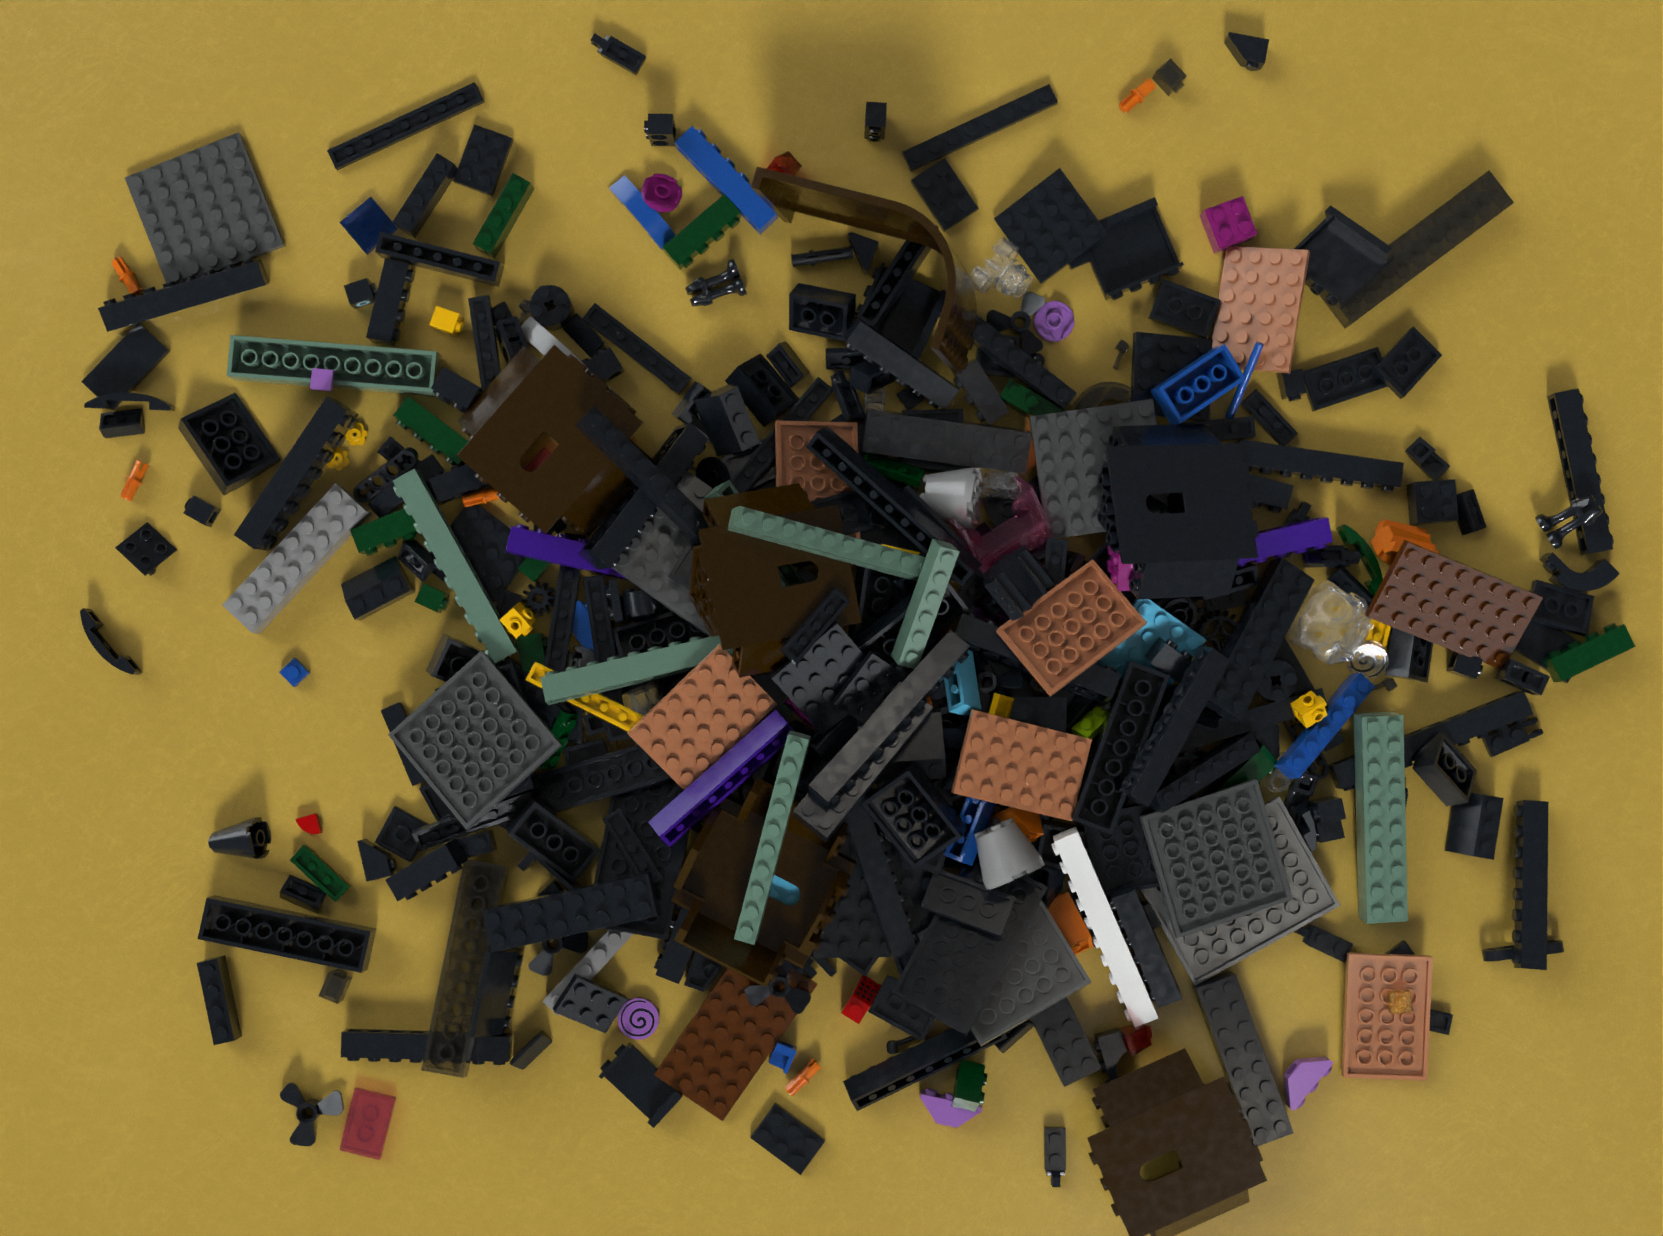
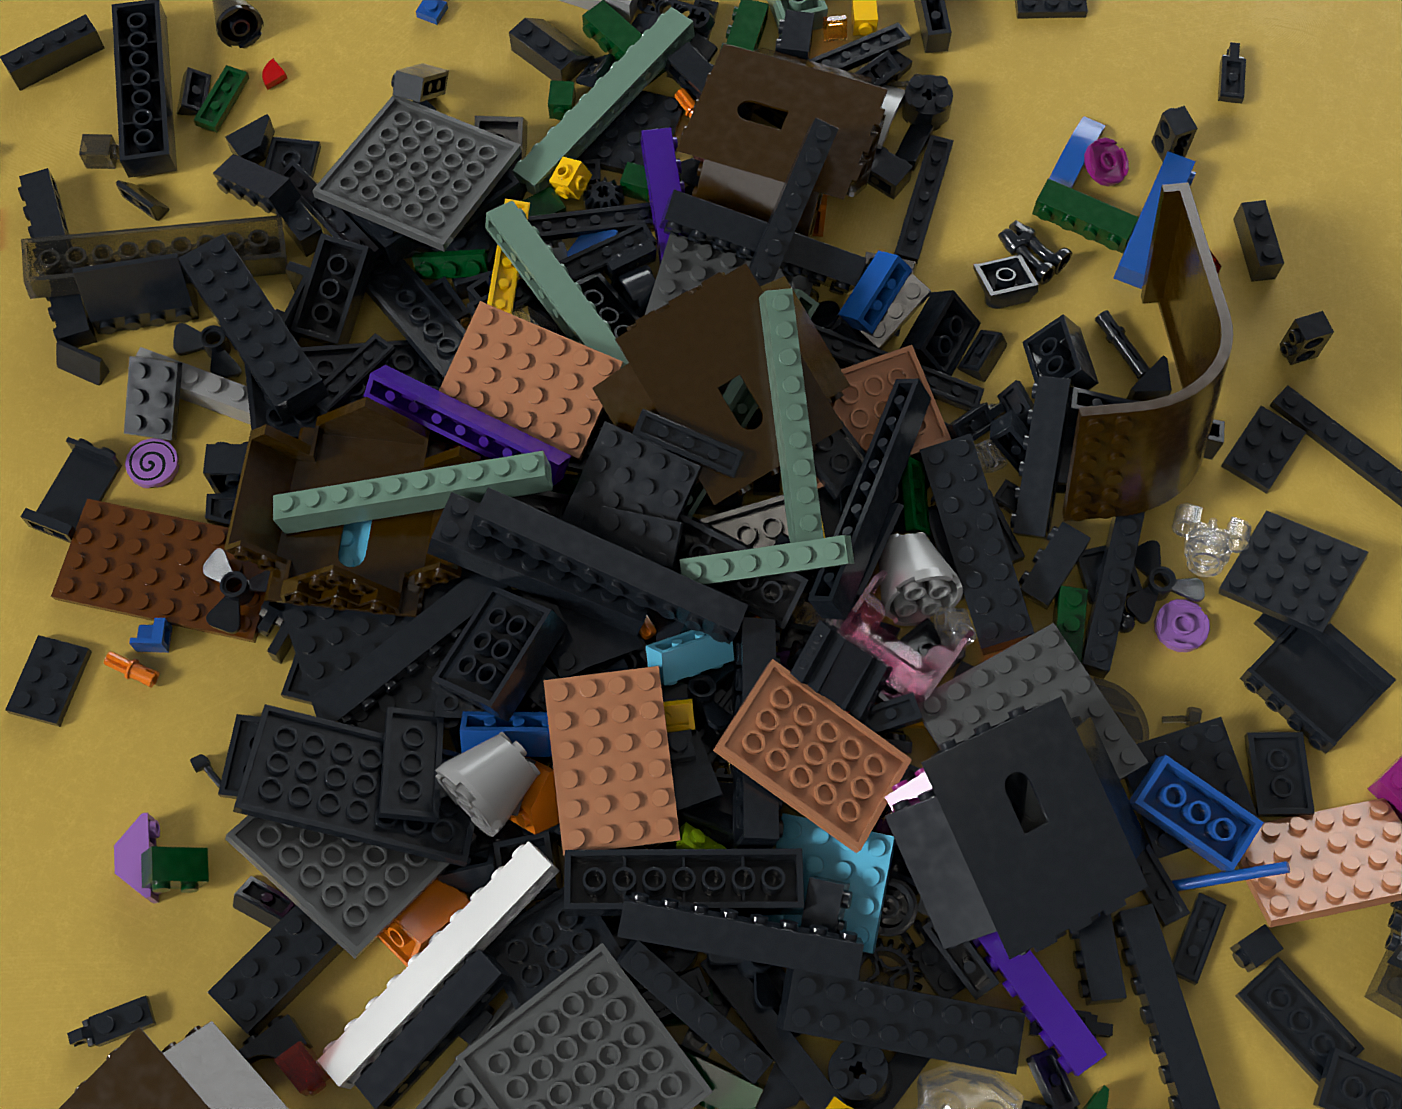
camera: 75 degrees right, 20 degrees down
dark green brick [472,173,534,259] -> none
red slope [841,975,881,1024] -> none
black brick [843,1028,1007,1111] -> none
none -> black slope [116,180,170,221]
none -> black brick [391,63,449,102]
none -> clear orange tile [823,15,847,42]
none -> blue brick [838,250,912,334]
none -> black slope [973,254,1039,309]
none -> black brick [1233,200,1284,282]

